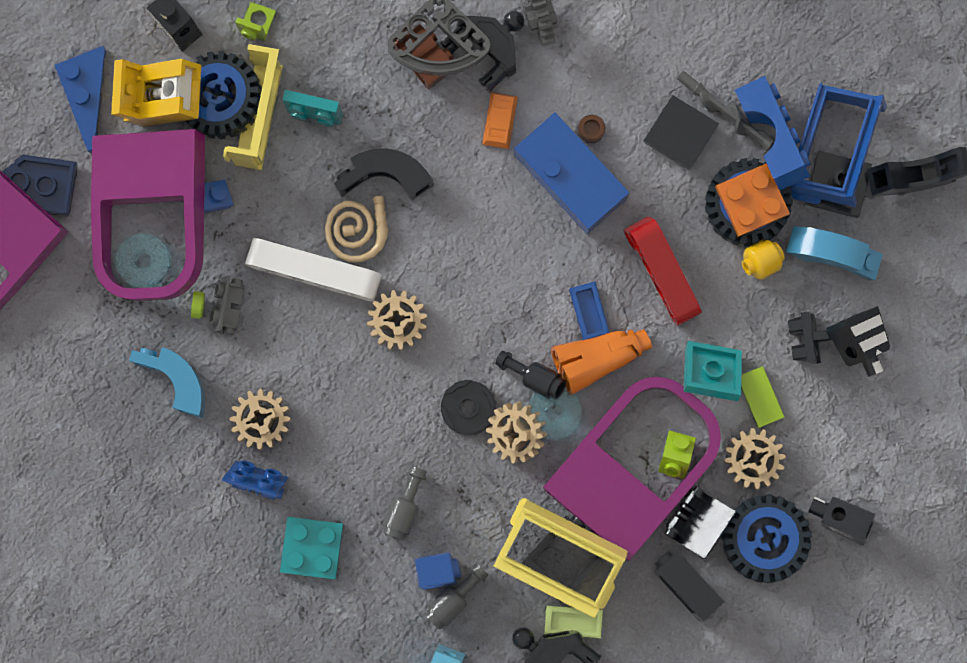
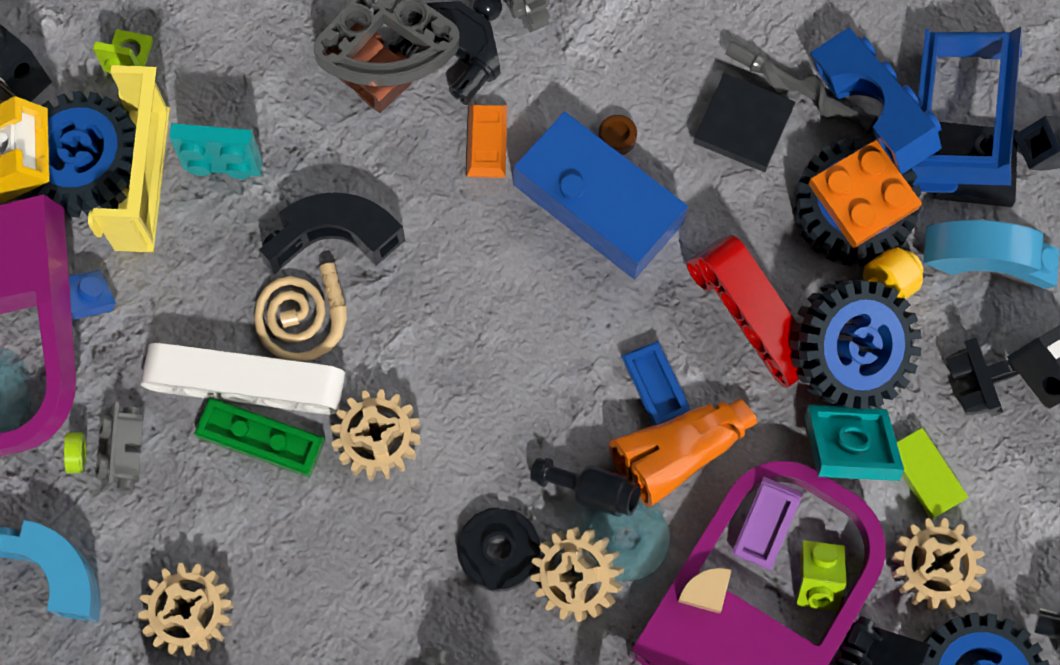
camera: 15 degrees left, 10 degrees down
none -> green tile [194,397,325,478]
none -> tan tile [678,568,732,614]
none -> medium lavender tile [732,476,803,570]
none -> wheel [790,279,922,409]

